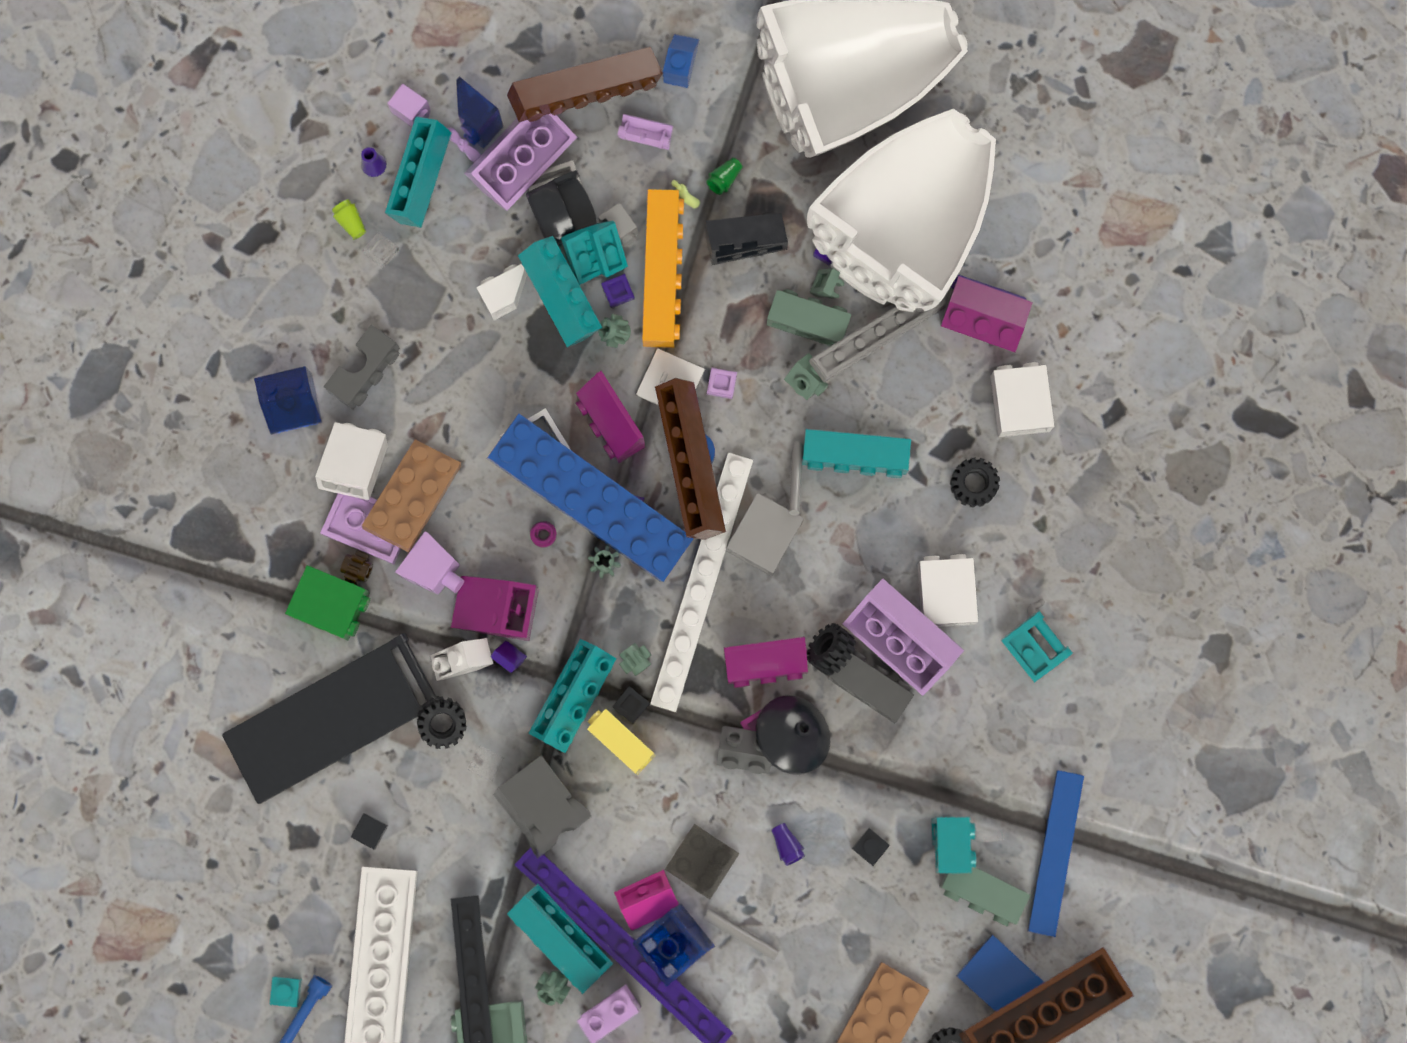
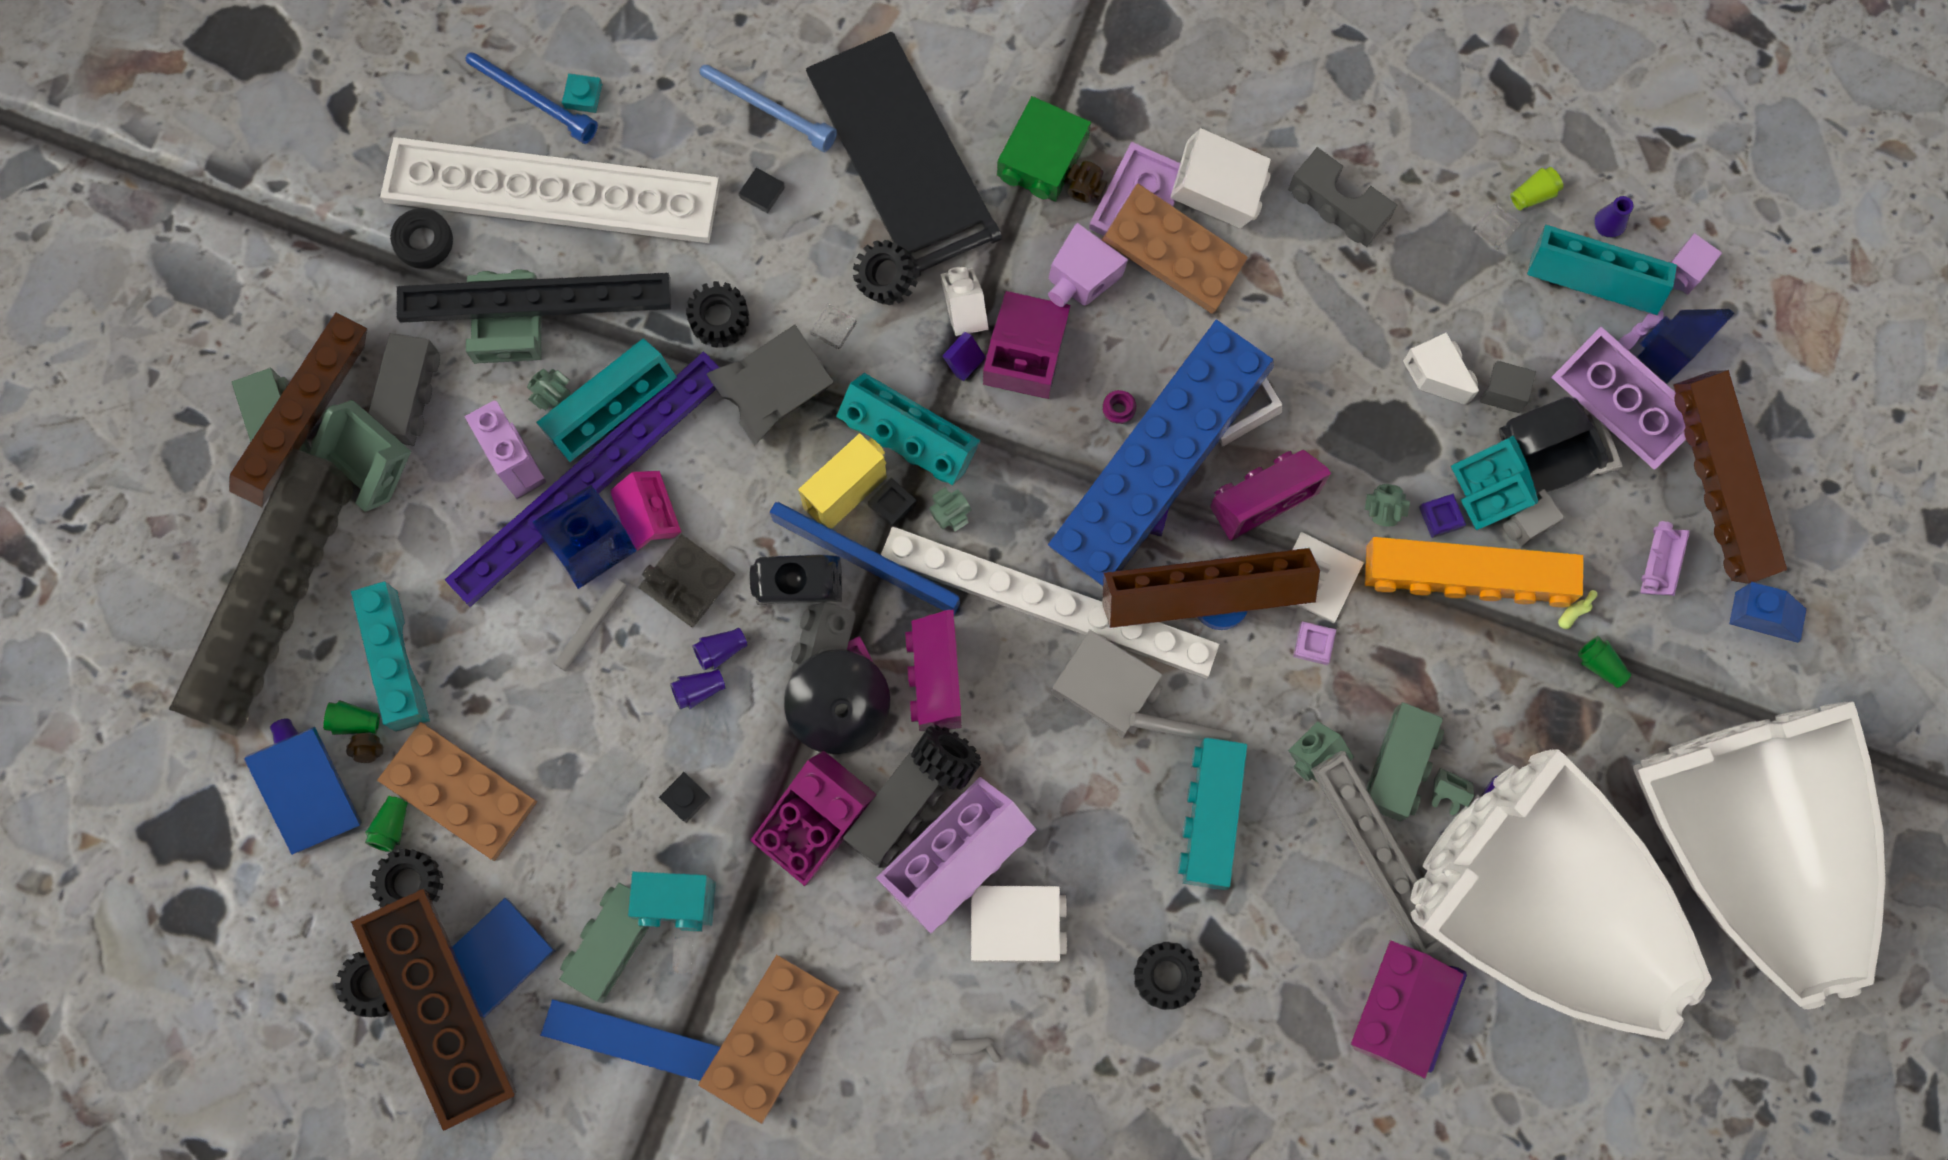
camera: 90 degrees right, 5 degrees down
clear blue slope [254,366,322,435] -> none
teal brick [518,236,603,347] -> none
sand green gear [588,545,621,579] -> none
black wedge [705,212,788,265] -> none
white brick [990,362,1054,437] -> none
teal plate [1001,610,1073,683] -> none
none -> black tyre [686,281,750,348]
none -> dark purple cone [692,628,748,670]
none -> medium nougat plate [698,955,839,1124]
none -> medium blue piece [699,64,837,153]
none -> black piece [750,555,842,605]
none -> magenta slope [750,751,877,886]
none -> blue tile [770,502,960,615]
none -> dark grey panel [1480,361,1536,413]

